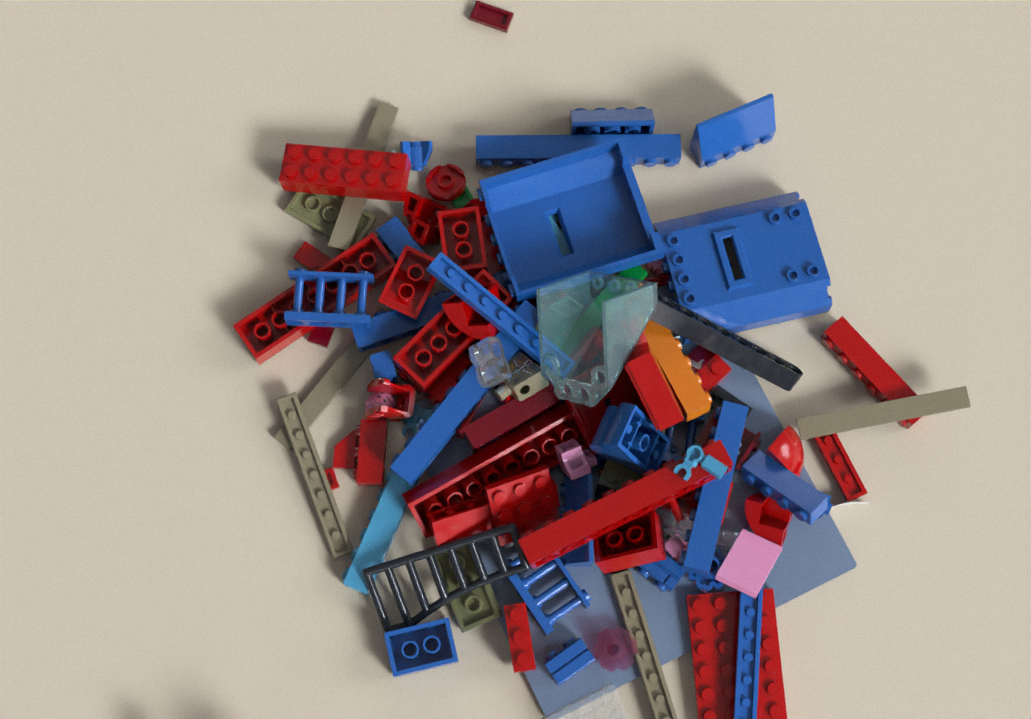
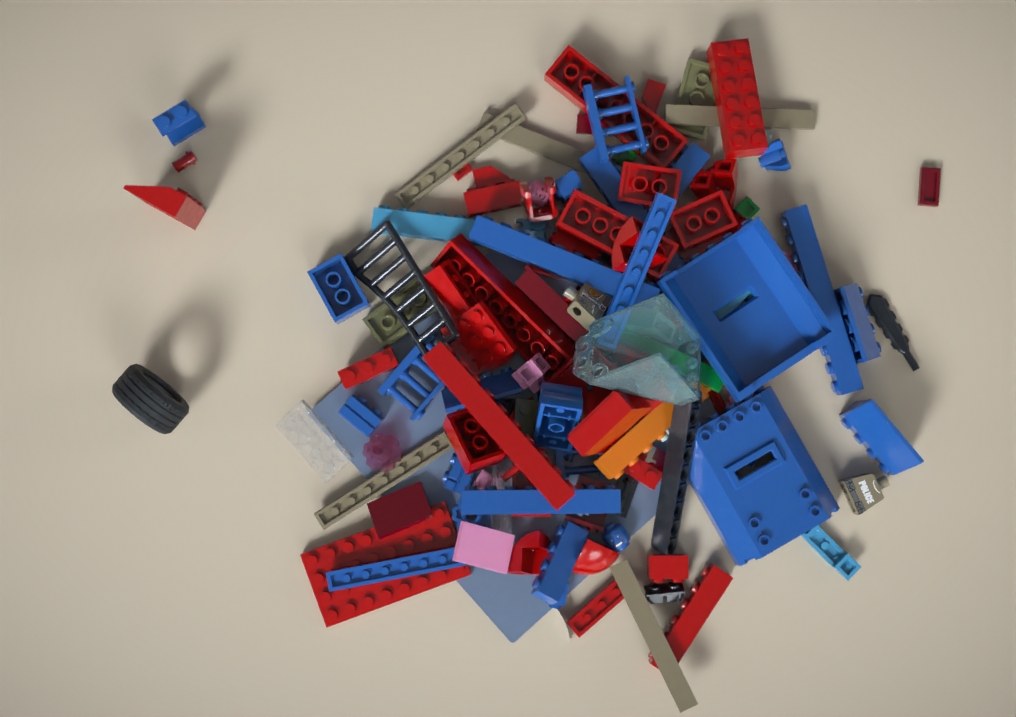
camera: 80 degrees right, 10 degrees up
red tile [425,164,467,202] -> none
clear brick [469,337,511,388] -> none
dark azure bar [674,445,728,481] -> none
none -> dark red tile [367,481,434,540]
none -> blue head [602,522,631,552]
none -> green tile [611,143,638,167]
none -> black hinge [644,581,685,604]
none -> red brick [647,554,689,583]
none -> dark azure slope [800,525,861,581]
none -> dark tan torso [838,473,890,515]
none -> black sword [866,294,920,371]

